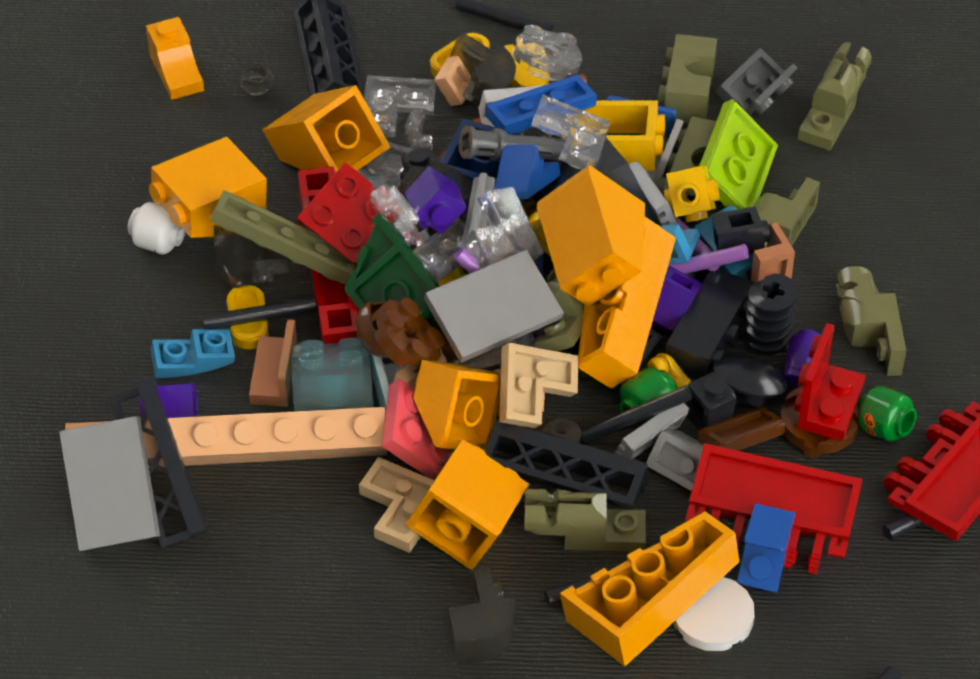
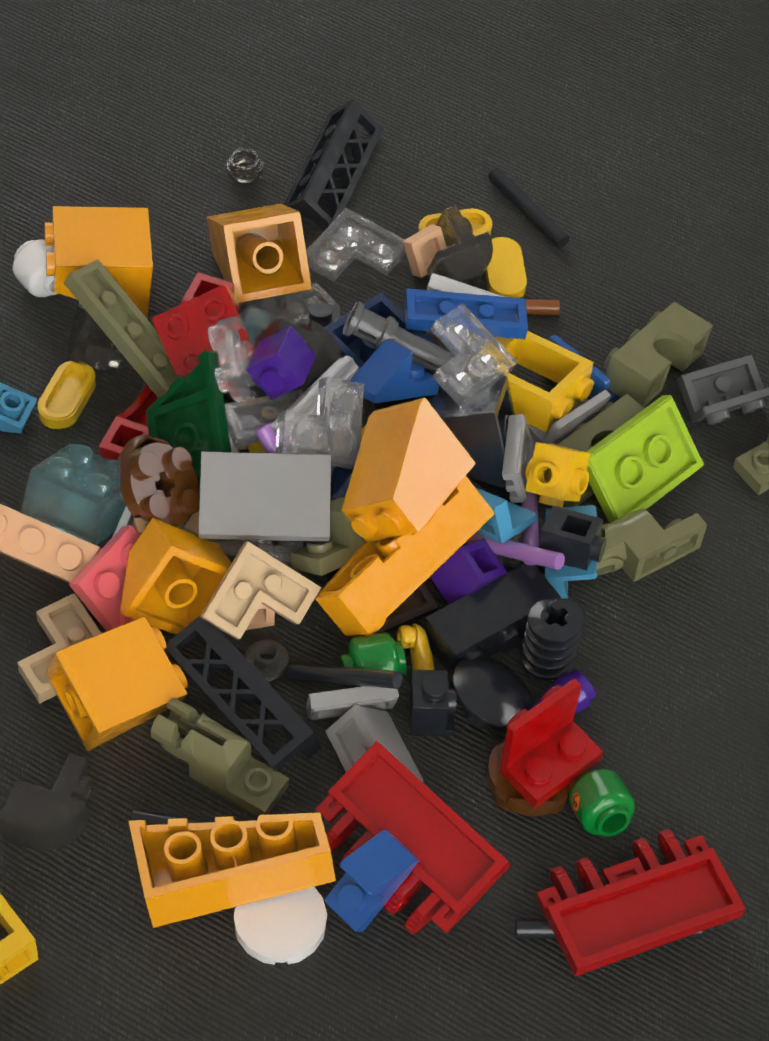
camera: 25 degrees right, 5 degrees up
light orange arch [146,17,204,100] -> none
black bar [202,297,317,329] -> none
nougat panel [249,320,298,407] -> none
clear arm [404,109,433,151] -> none
clear plate [512,24,582,81] -> none
reddish brown tile [698,406,786,451] -> none
nougat panel [750,222,795,283] -> none
olive plate [836,266,906,376] -> none

